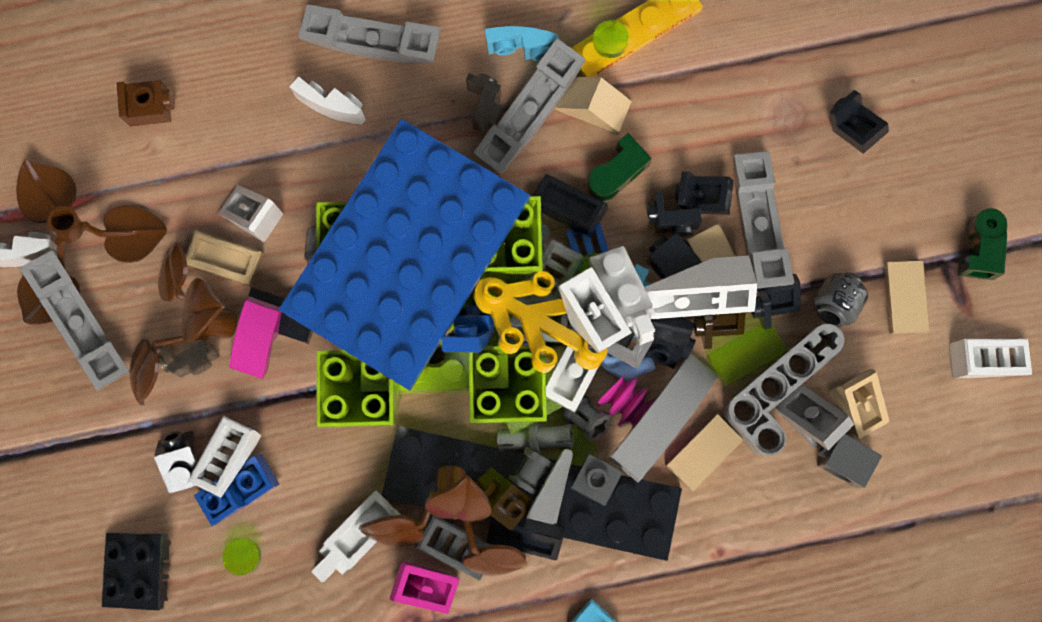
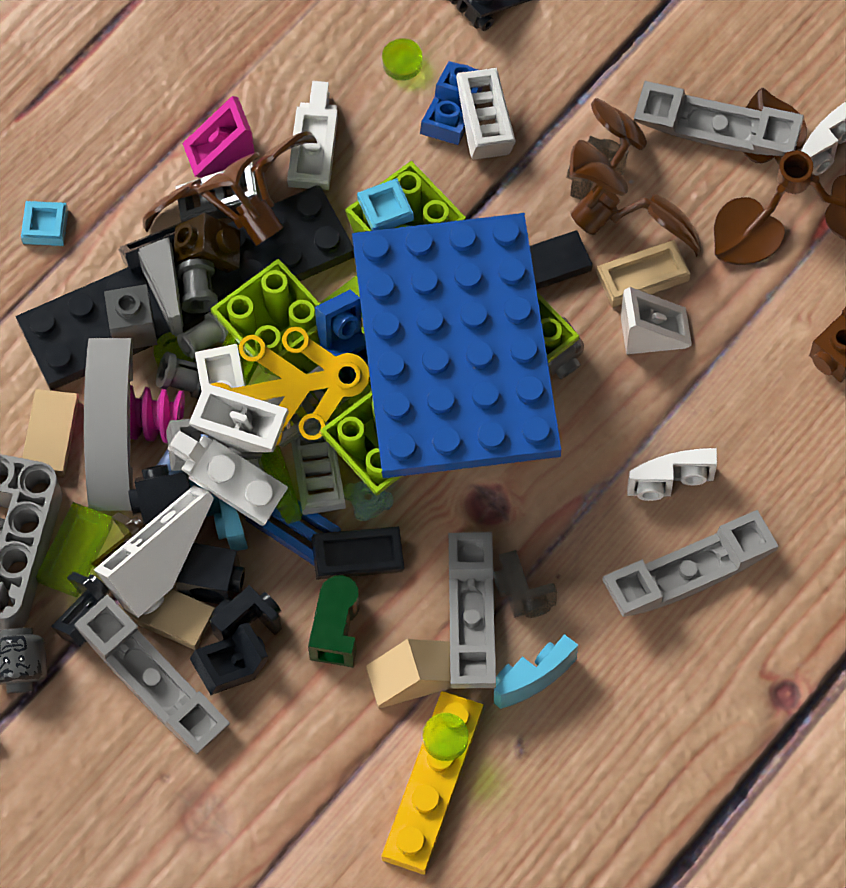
camera: 140 degrees right, 15 degrees down
bracket [154,431,206,494] -> none
dark pink slope [229,296,282,379] -> none
black bracket [830,90,889,154] -> none
none -> medium azure tile [357,178,414,231]

